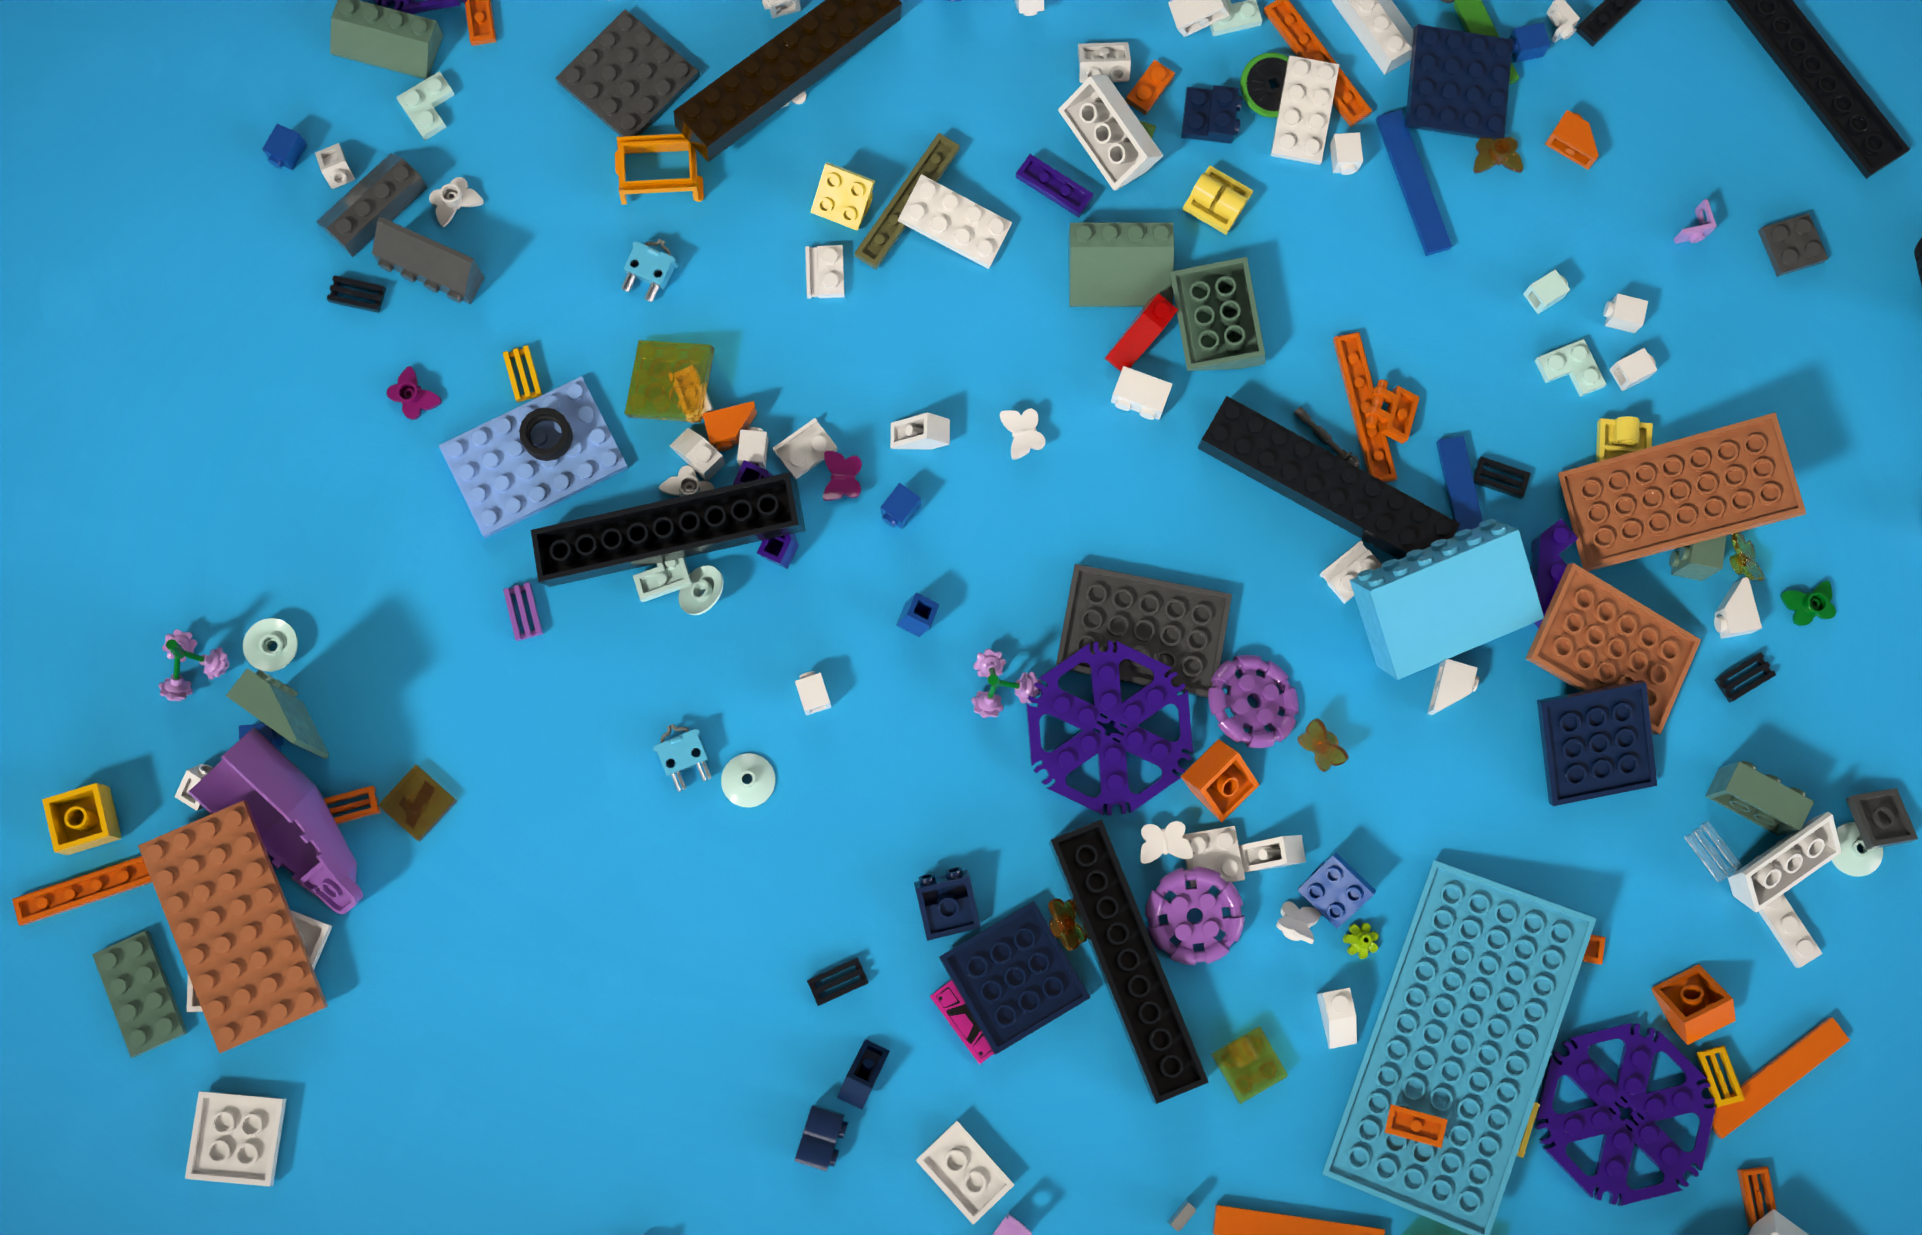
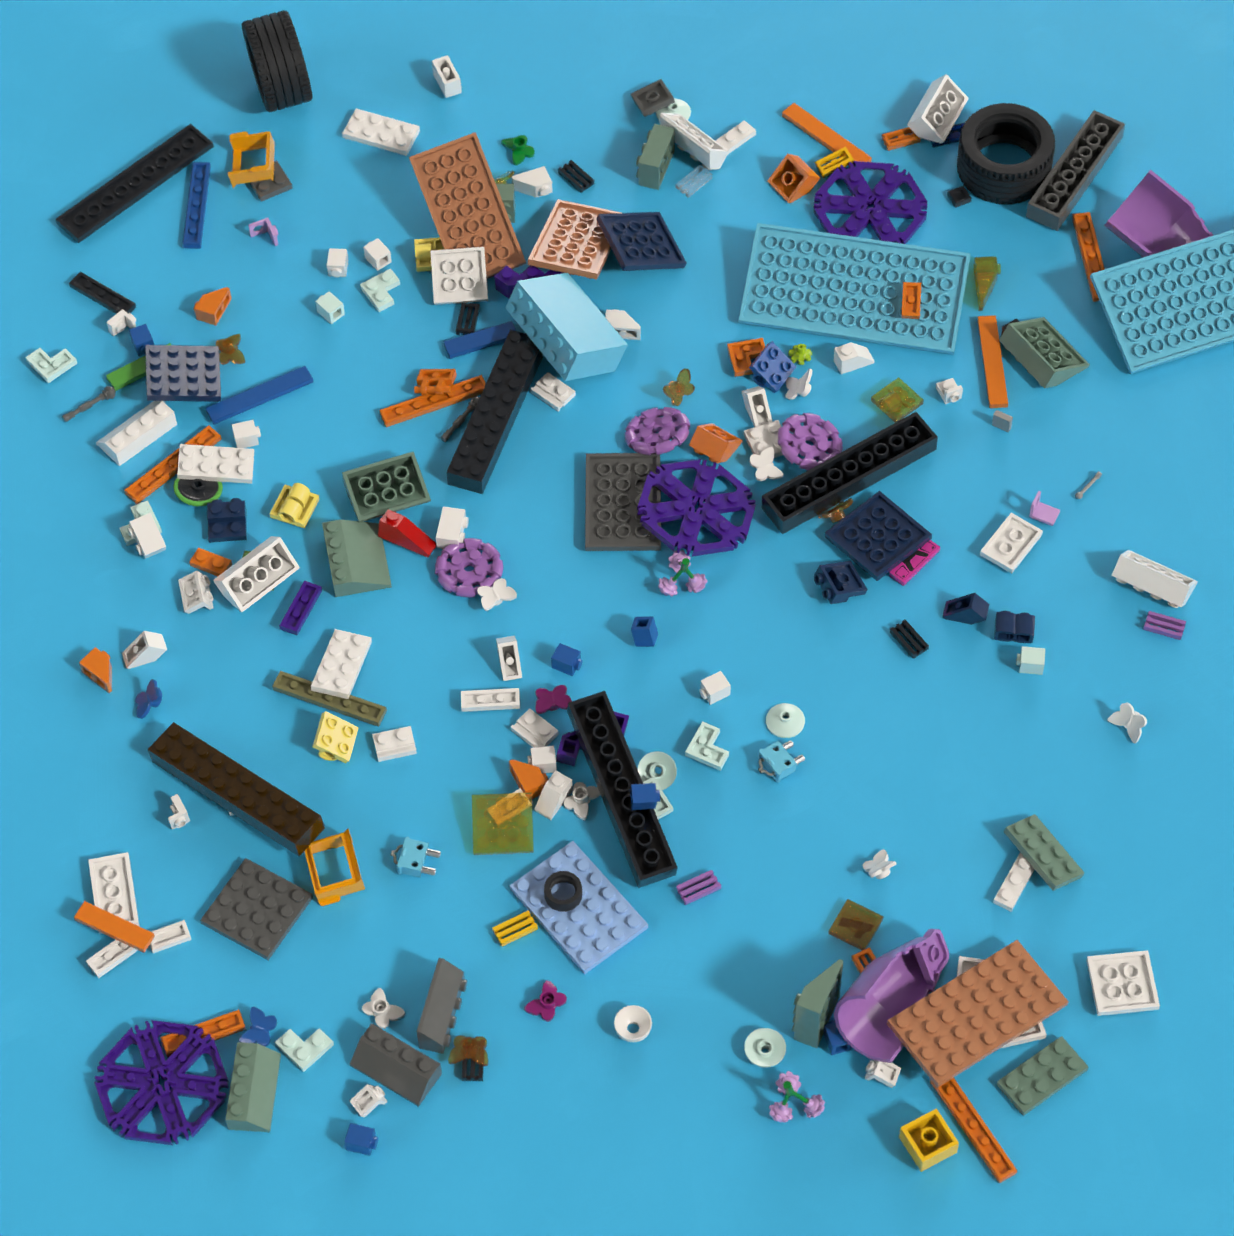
camera: 95 degrees left, 20 degrees down
none -> blue tile [183,162,211,249]
none -> light orange piece [228,131,275,188]
none -> blue animal [239,1007,277,1047]
none -> white plate [342,109,420,156]
none -> white plate [430,247,488,305]
none -> medium lavender plate [435,538,503,597]
none -> clear orange animal [448,1035,488,1066]
none -> white plate [461,688,520,712]
none -> white piece [614,1005,652,1042]
none -> blue brick [630,783,660,810]
none -> light aqua plate [685,721,729,771]
none -> orange plate [727,338,765,377]
none -> white animal [863,849,897,879]
none -> white bracket [936,378,963,404]
none -> white plate [993,852,1035,912]
none -> sand green plate [1004,814,1084,891]
none -> light aqua brick [1016,646,1045,675]

